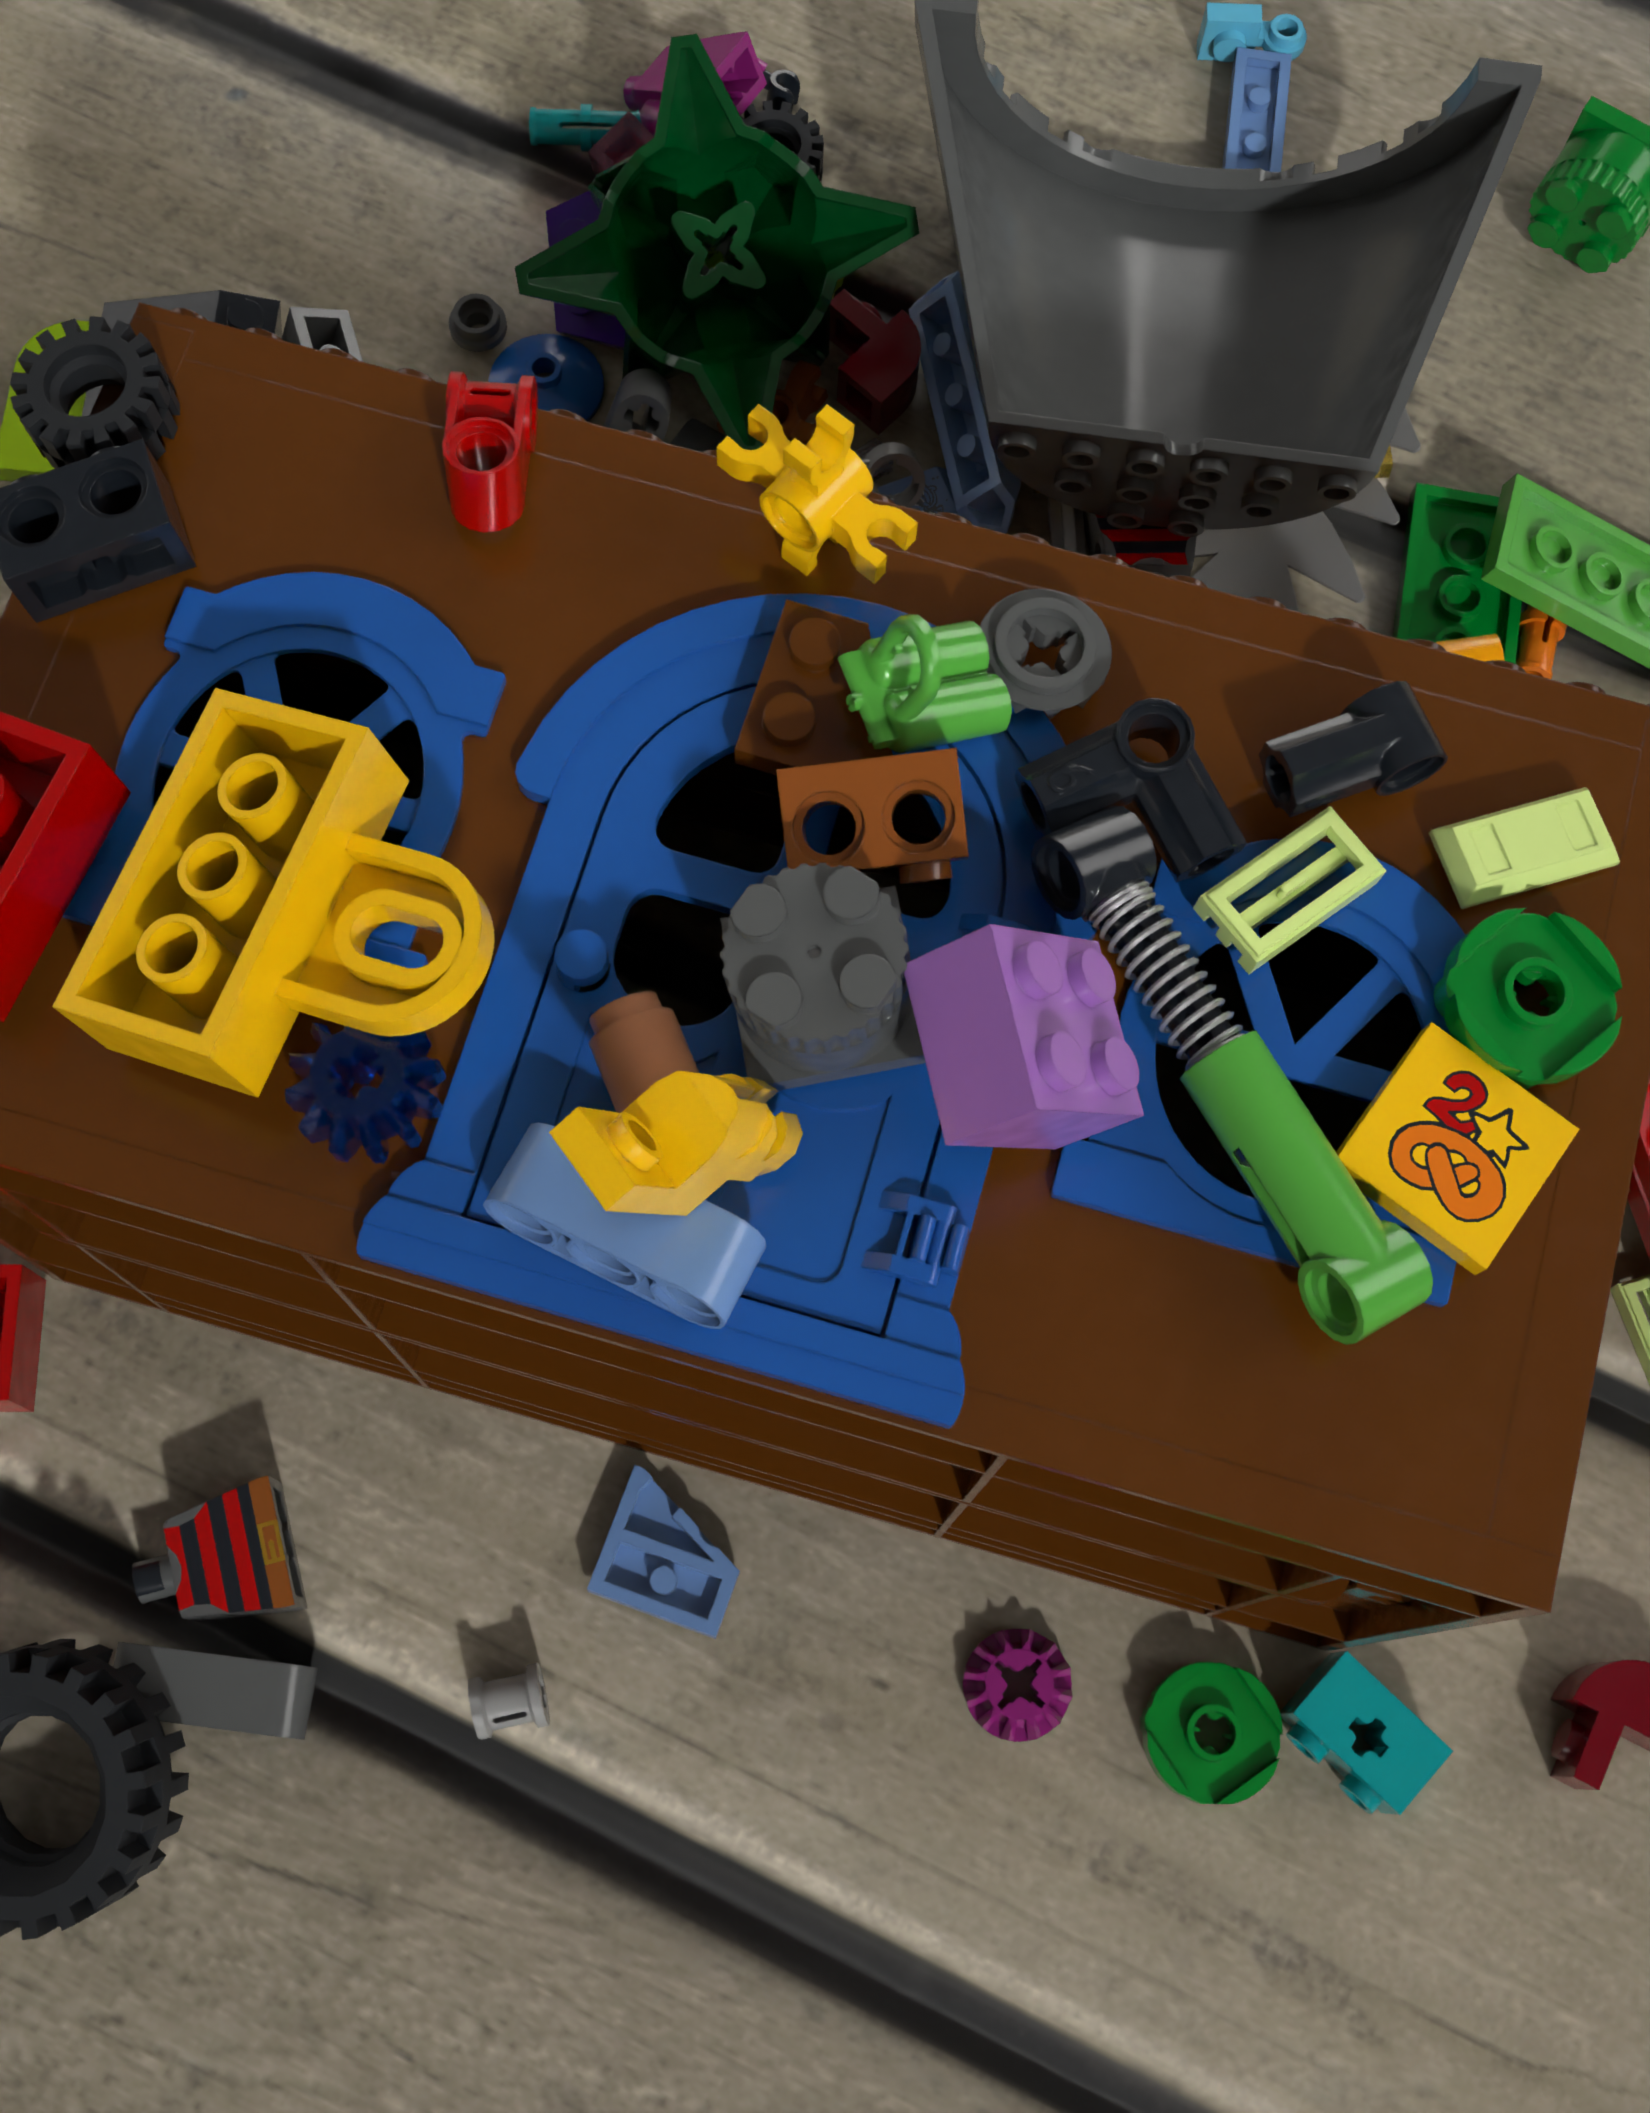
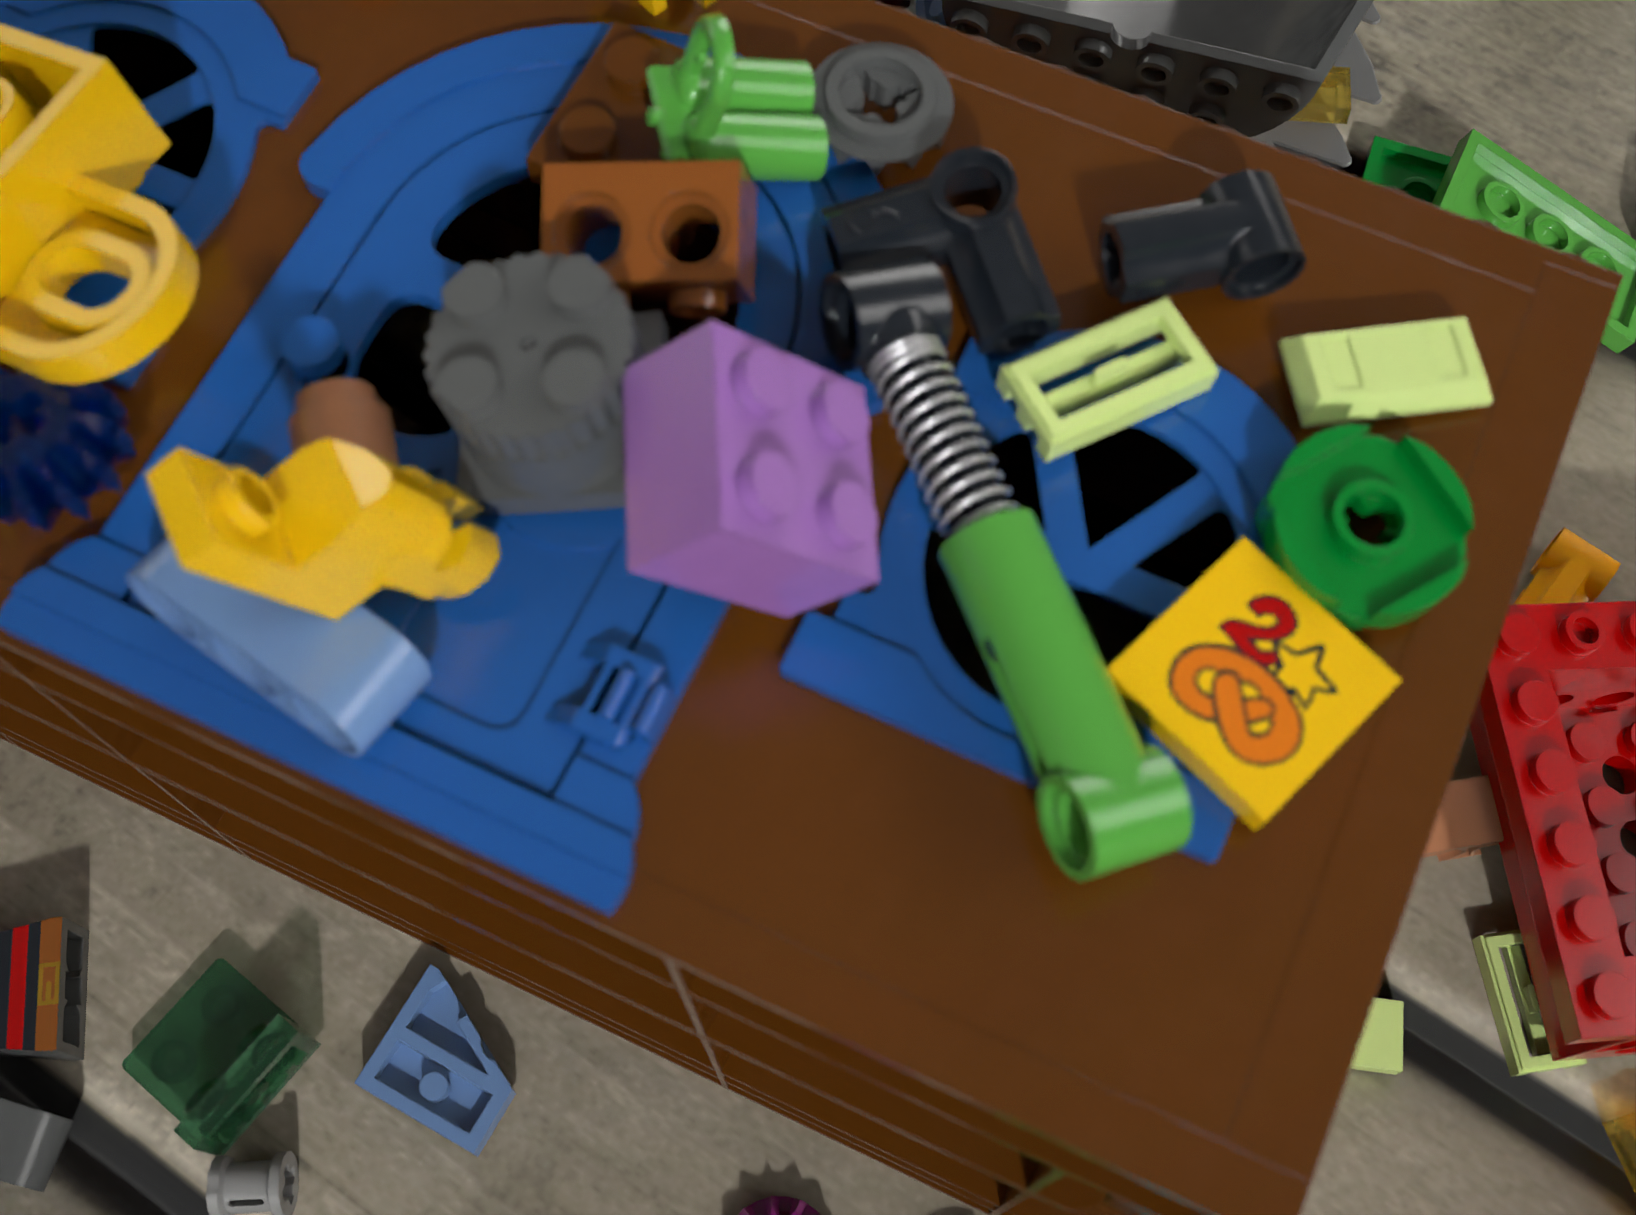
camera: 15 degrees right, 5 degrees down
none -> clear green bracket [122,958,321,1156]

